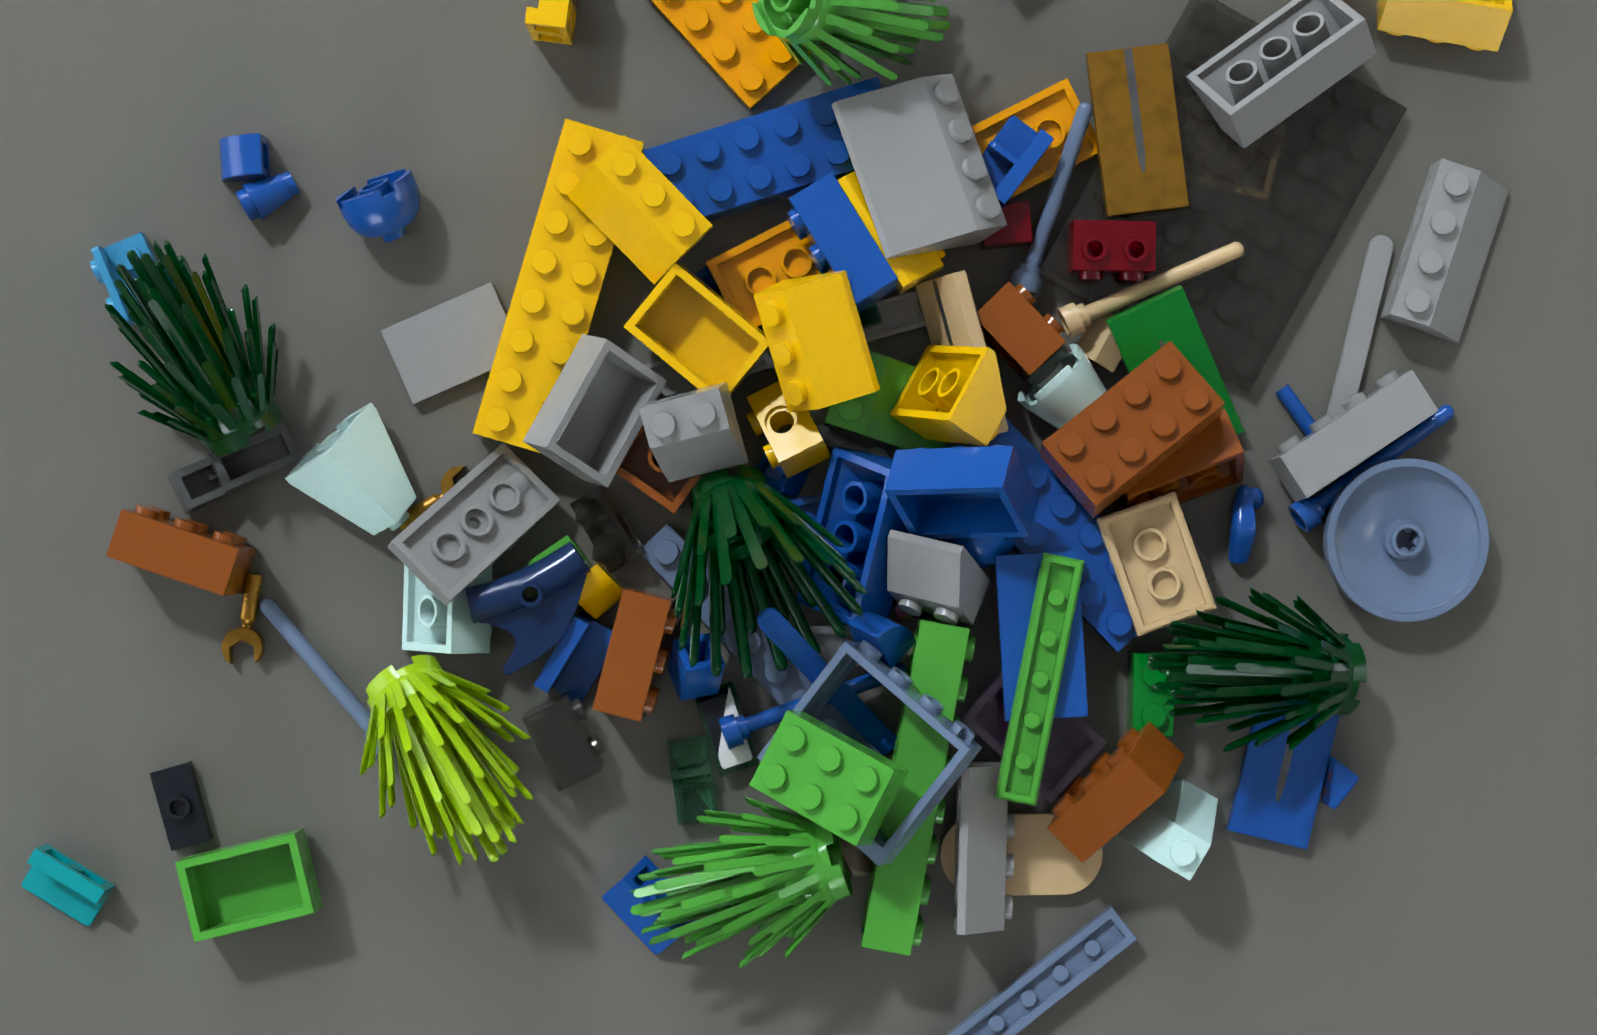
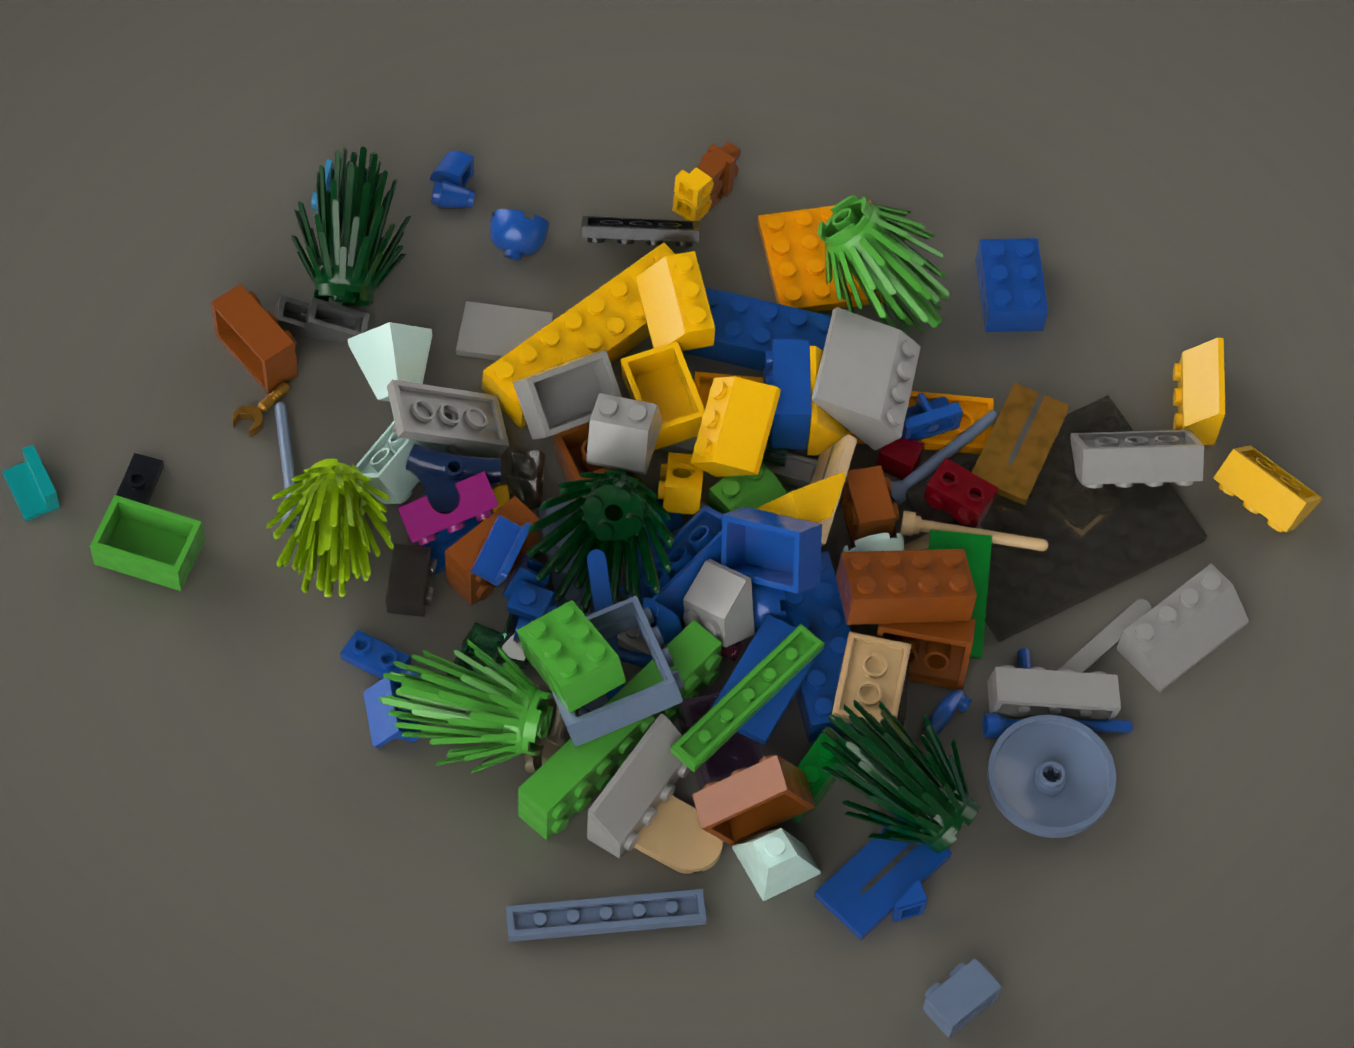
camera: 25 degrees right, 30 degrees down
none -> blue plate [340,629,421,679]
none -> magenta arch [397,471,499,546]
none -> blue panel [470,515,531,587]
none -> blue bracket [507,580,559,621]
none -> black plate [581,216,700,247]
none -> sand blue brick [922,958,1002,1038]

